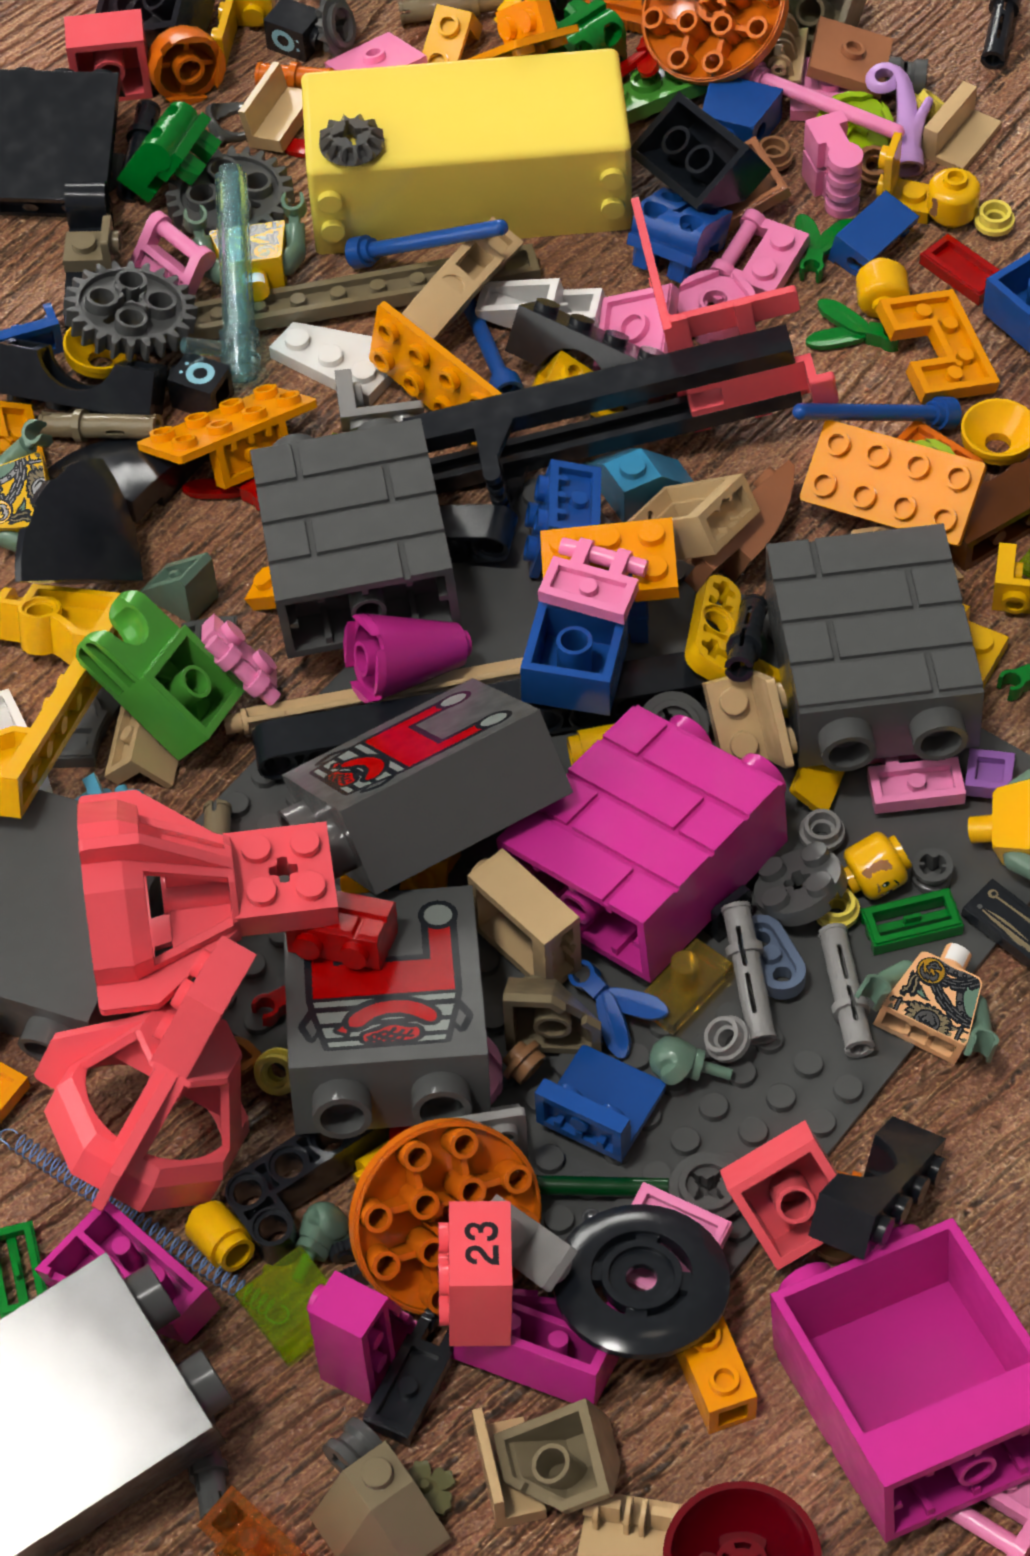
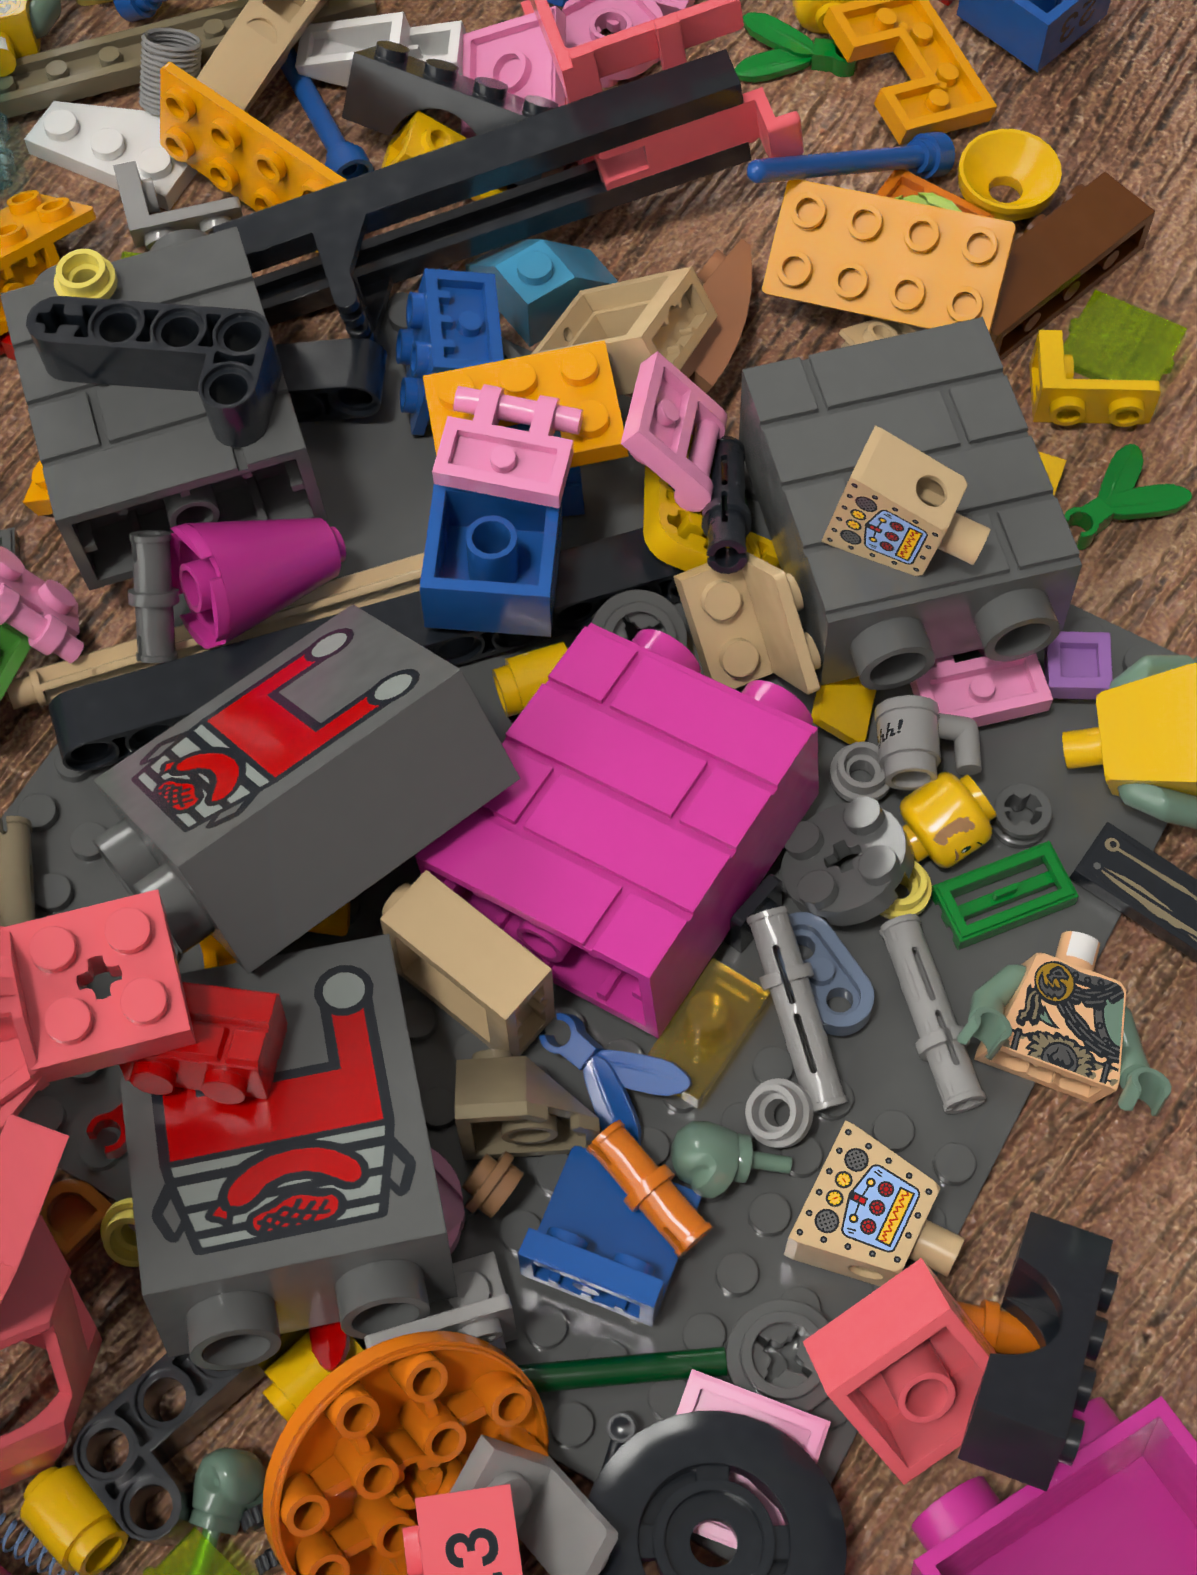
camera: 10 degrees left, 10 degrees up
none -> black beam [26,296,282,448]
none -> light yellow plate [54,249,118,299]
none -> dark grey pin [128,530,180,663]
none -> light grey piece [138,28,203,116]
none -> orange pin [586,1120,713,1258]
none -> bright pink plate [621,351,728,512]
none -> tan torso [784,1120,965,1287]
none -> tan torso [822,426,991,576]
none -> light grey piece [874,695,982,790]

